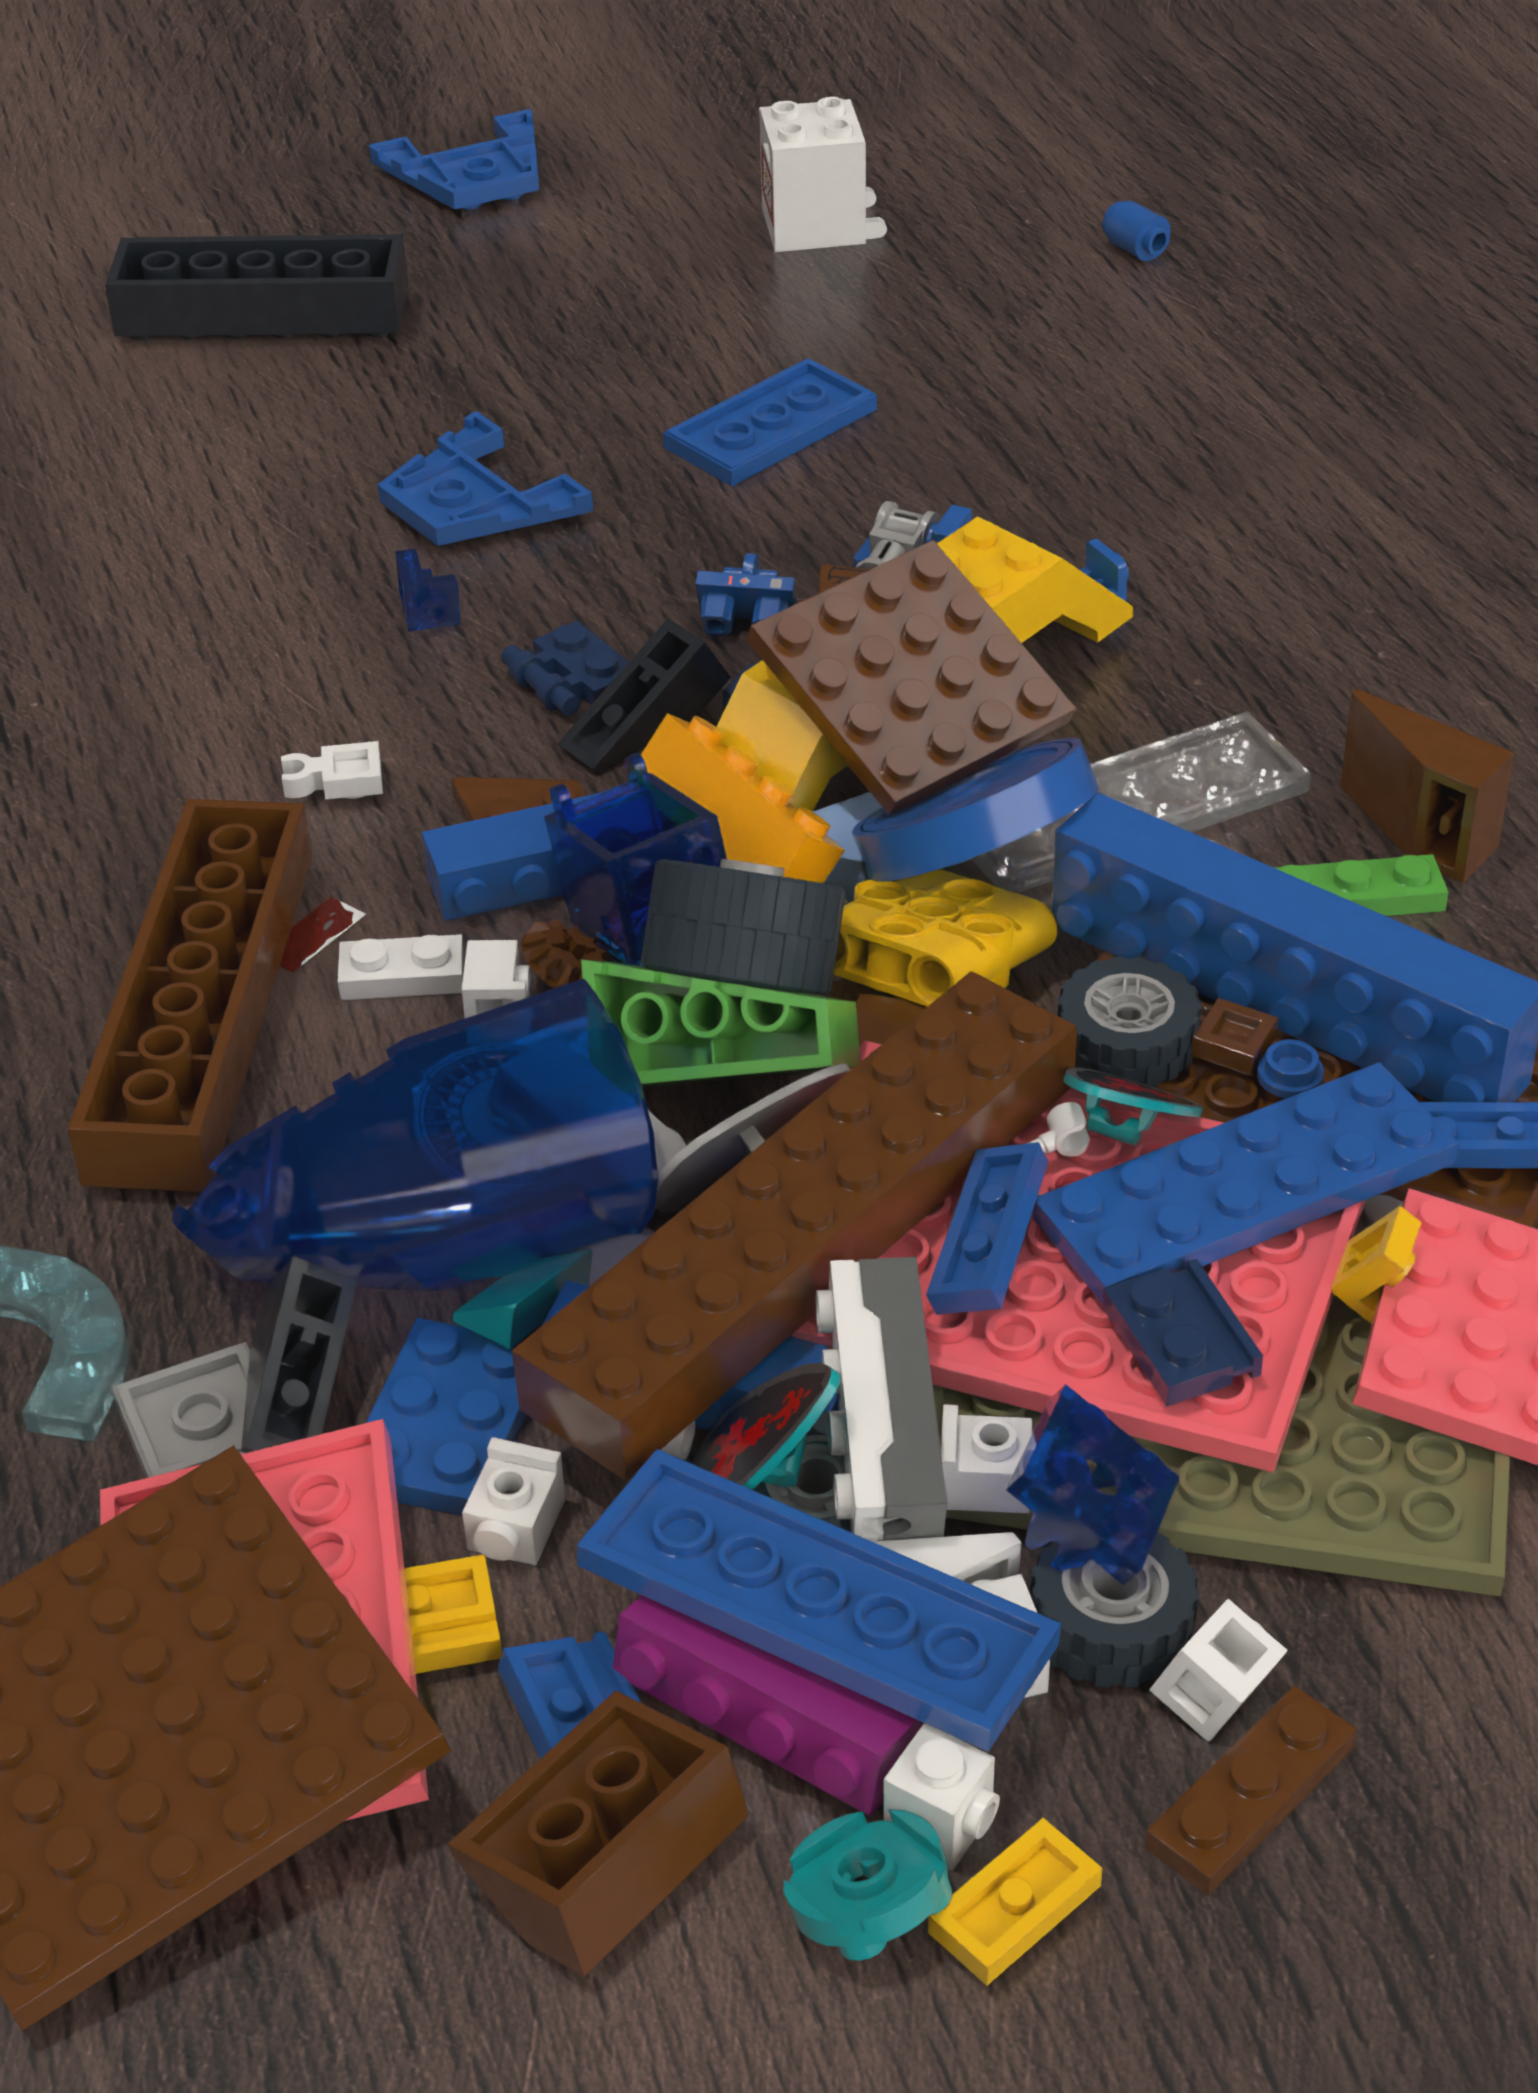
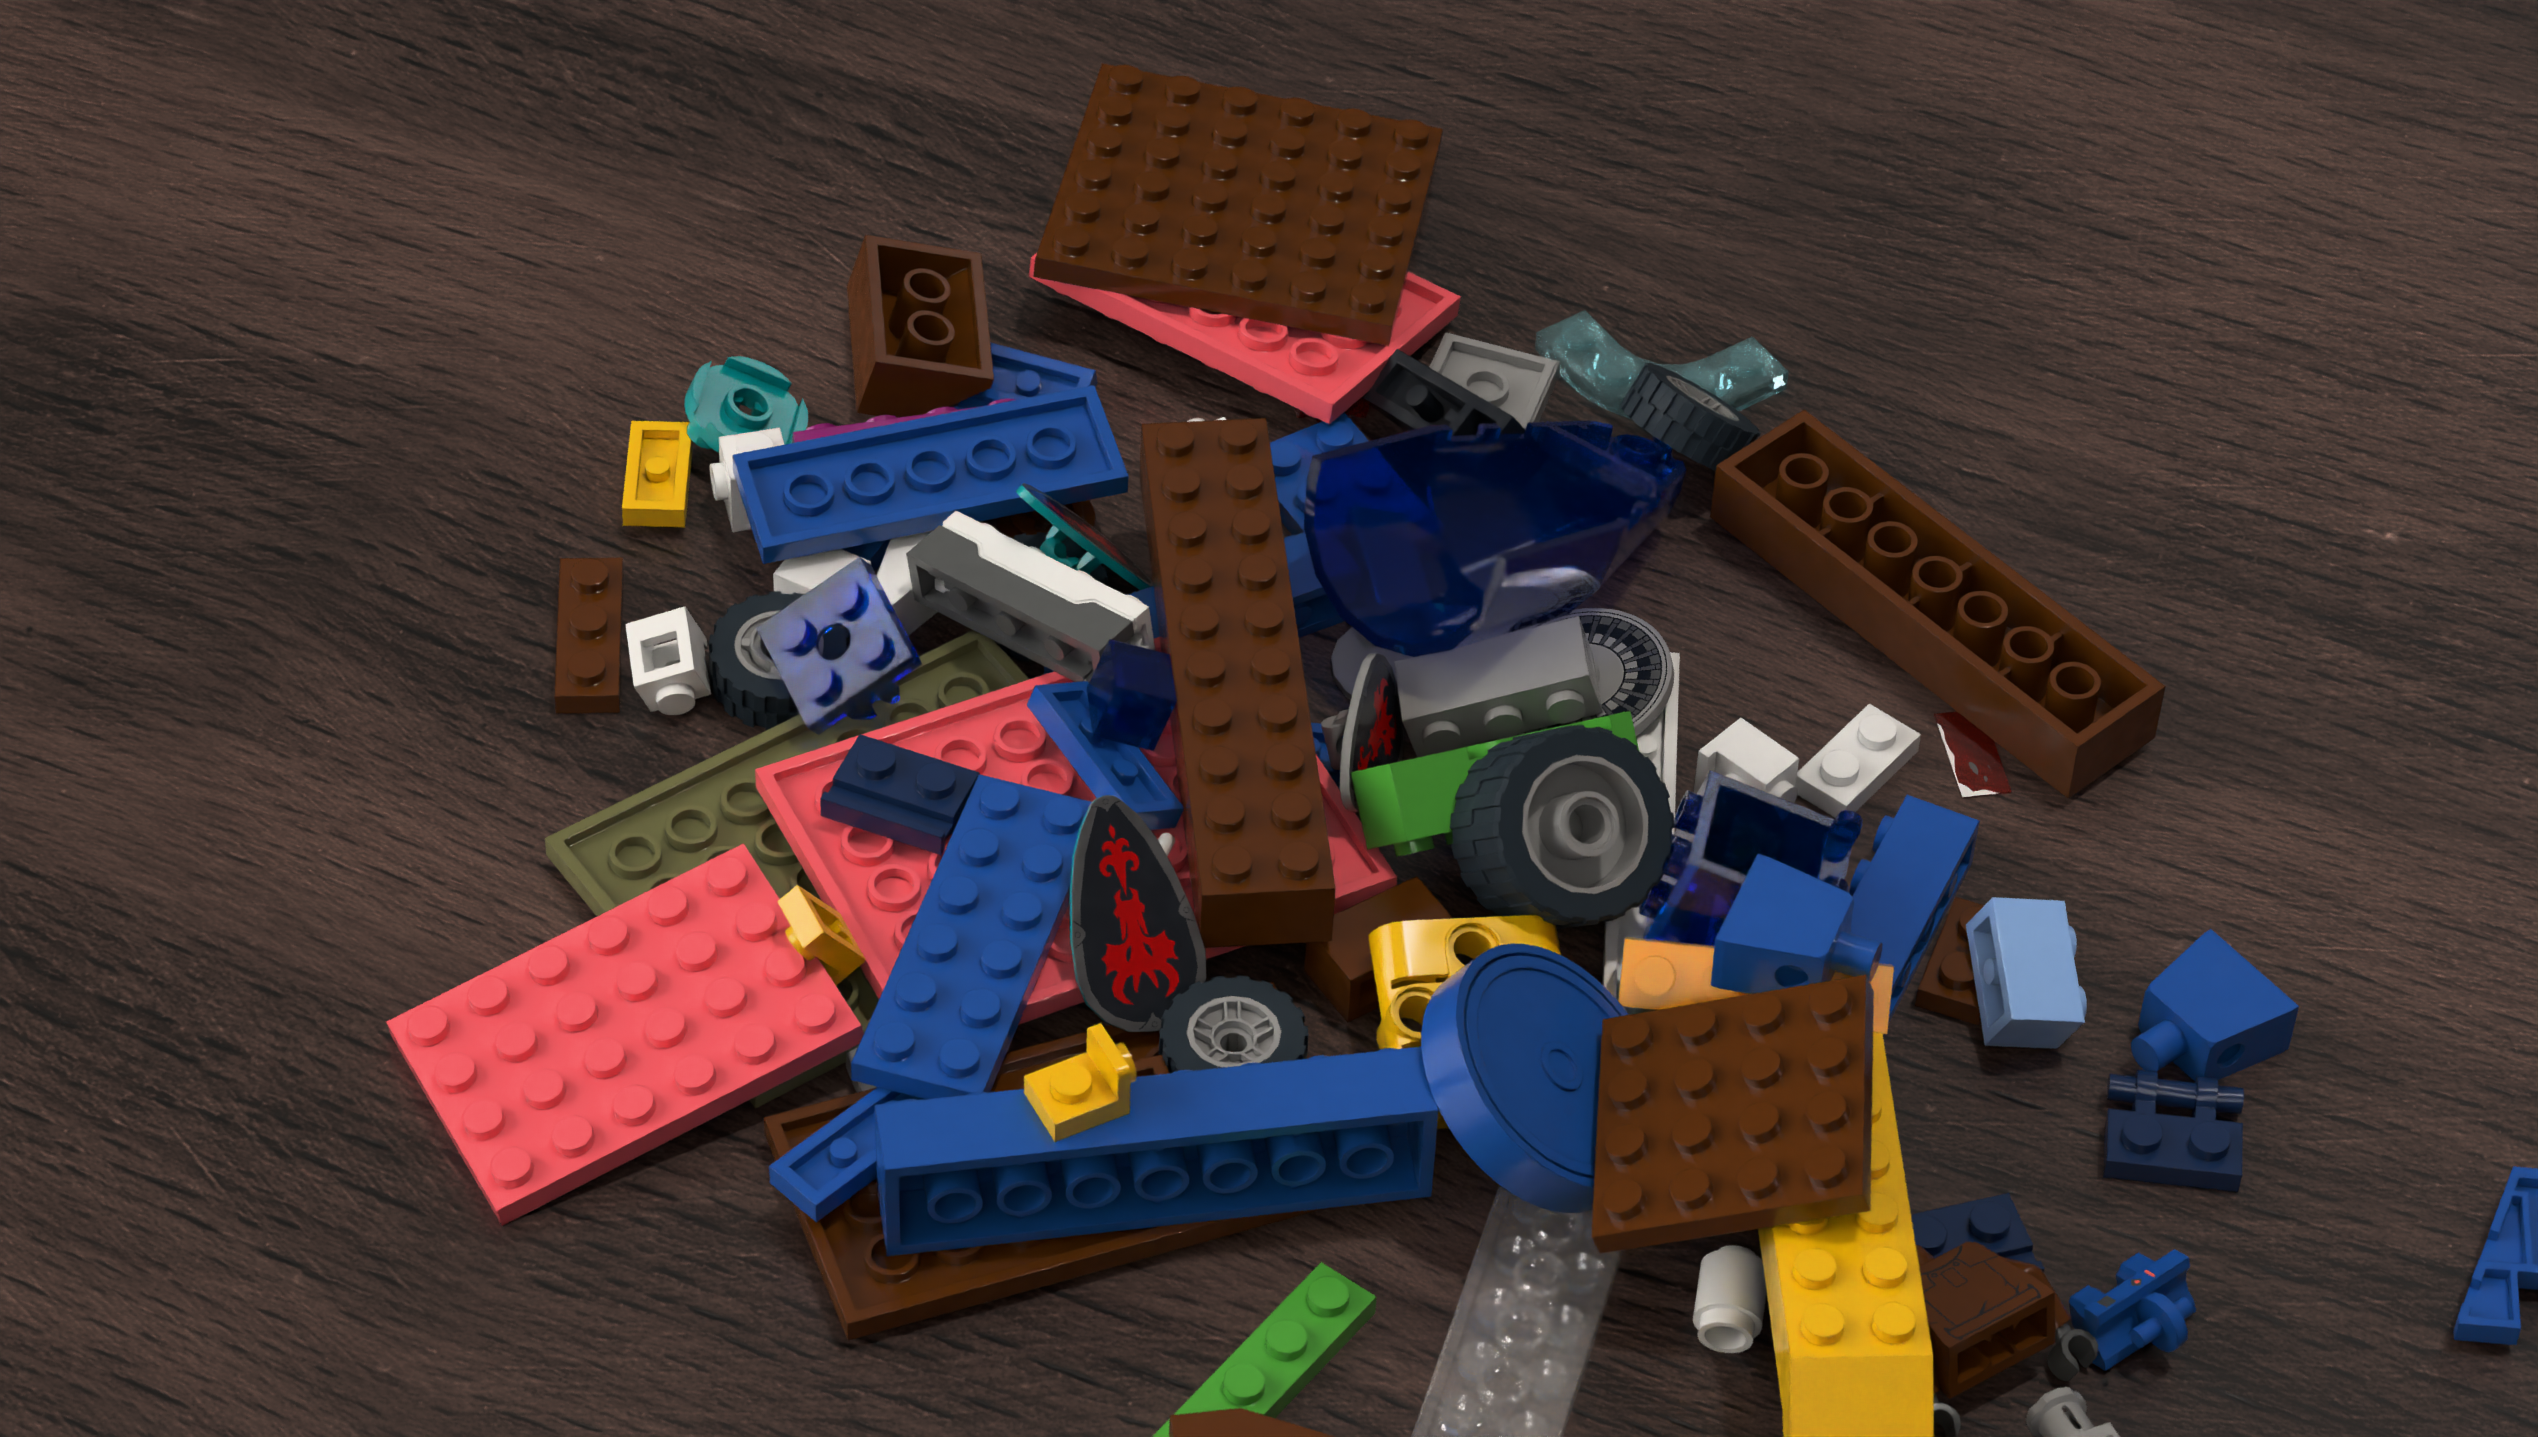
camera: 130 degrees right, 5 degrees up
white plate [281,741,383,800] -> none
clear blue bracket [395,548,461,631] -> none
yellow plate [404,1554,502,1674] -> none
black slope [558,618,731,775] -> none
white brick [941,1405,1046,1513] -> none
none -> yellow bracket [1024,1023,1137,1142]
none -> clear blue brick [1087,639,1177,751]
none -> black wheel [1620,363,1761,471]
none -> blue torso [1711,854,1882,994]
none -> light blue brick [1966,897,2087,1049]
none -> blue torso [2131,929,2299,1081]

